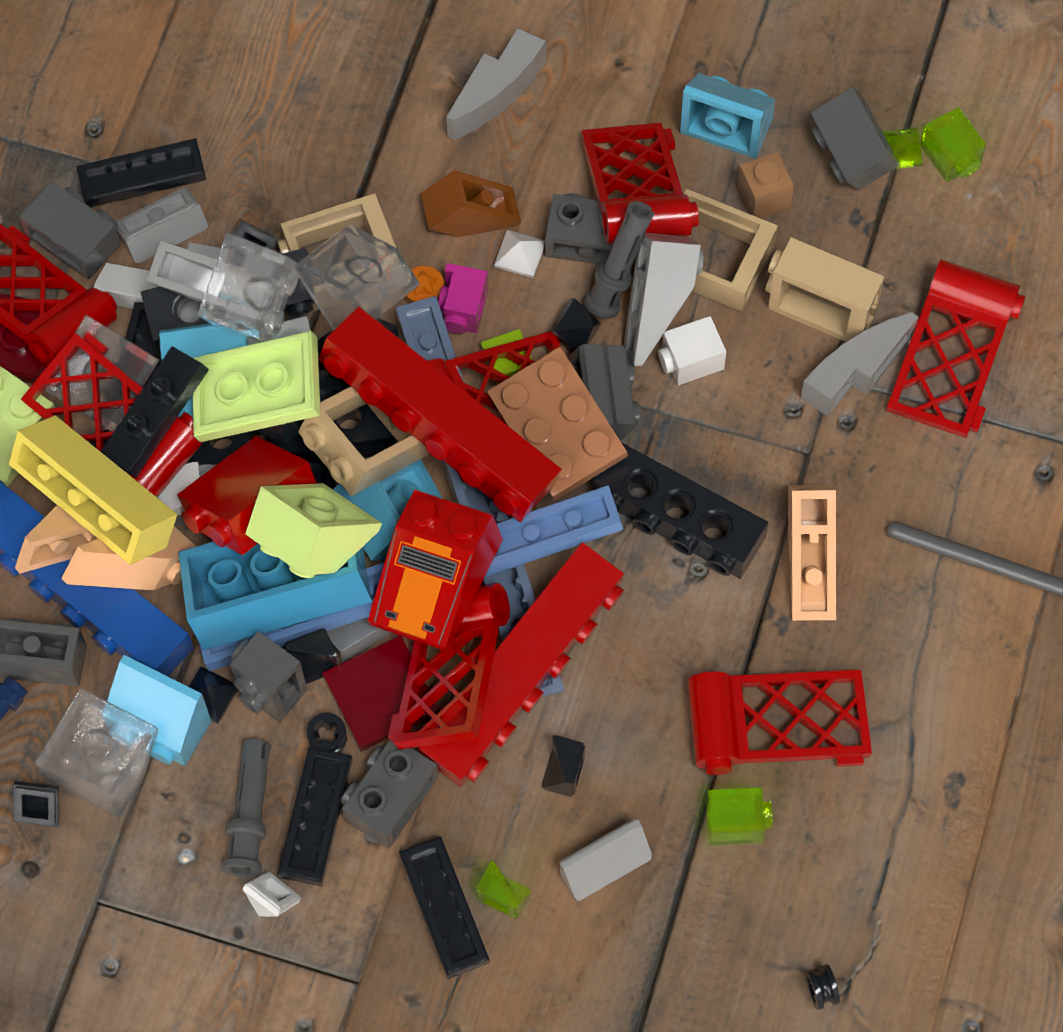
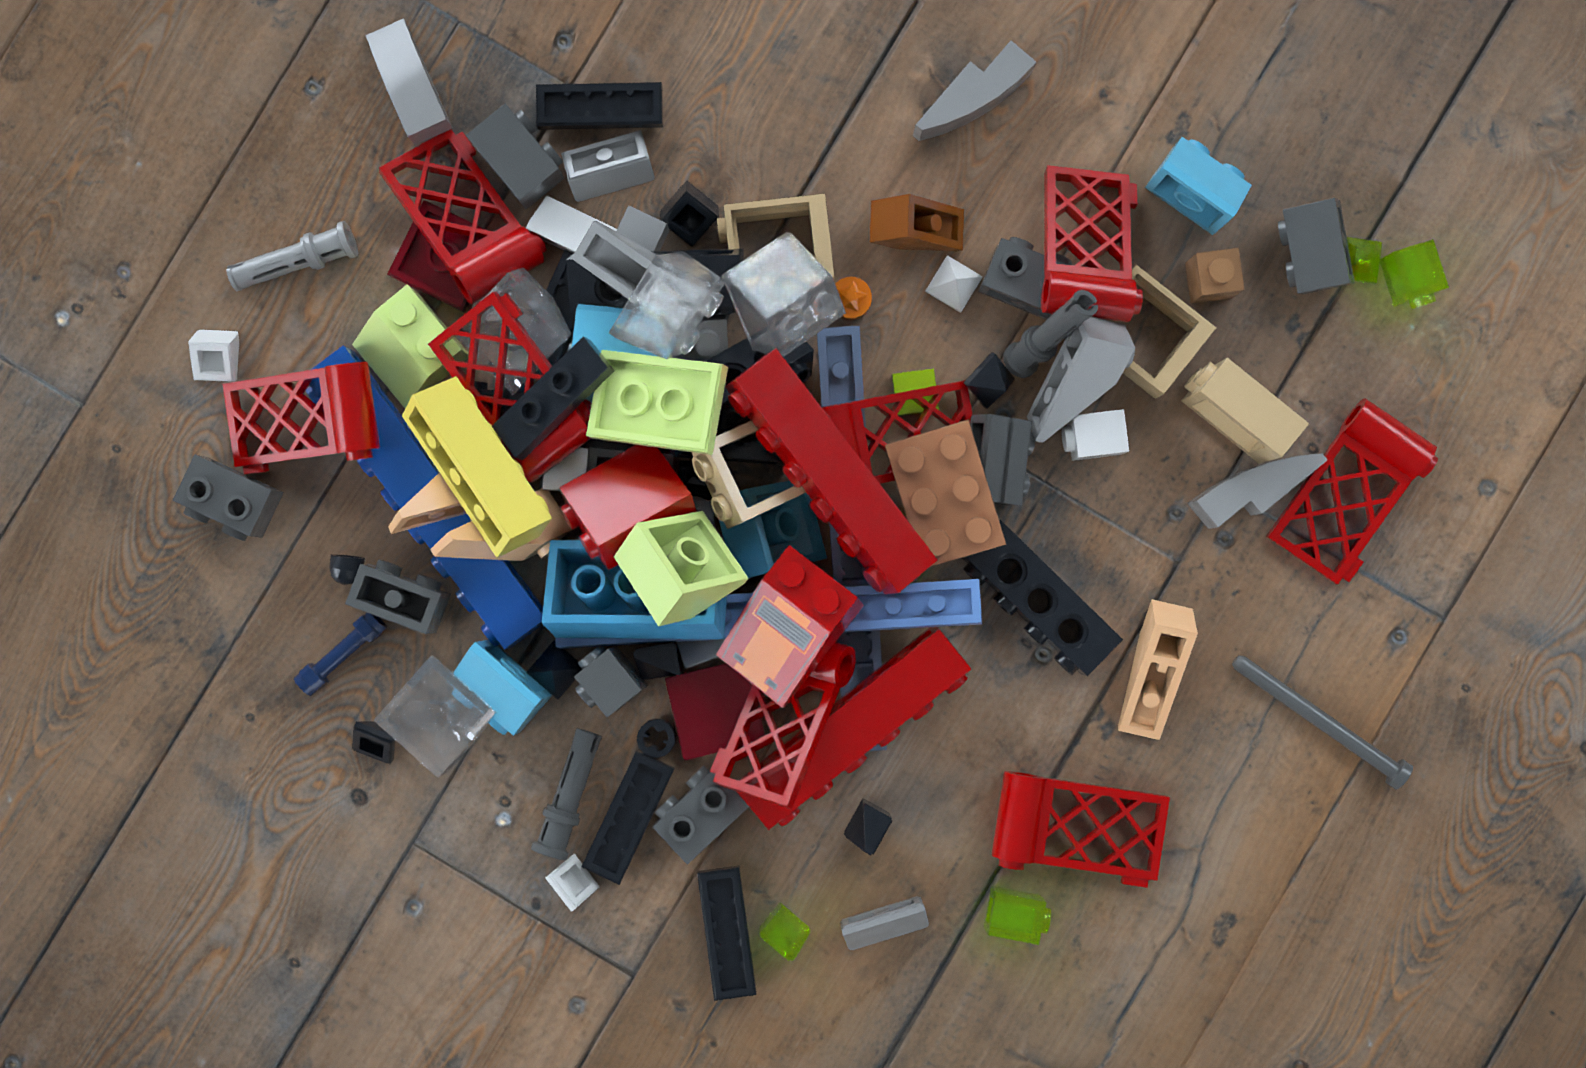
camera: 15 degrees right, 20 degrees up
dark pink brick [438,263,488,334] -> none

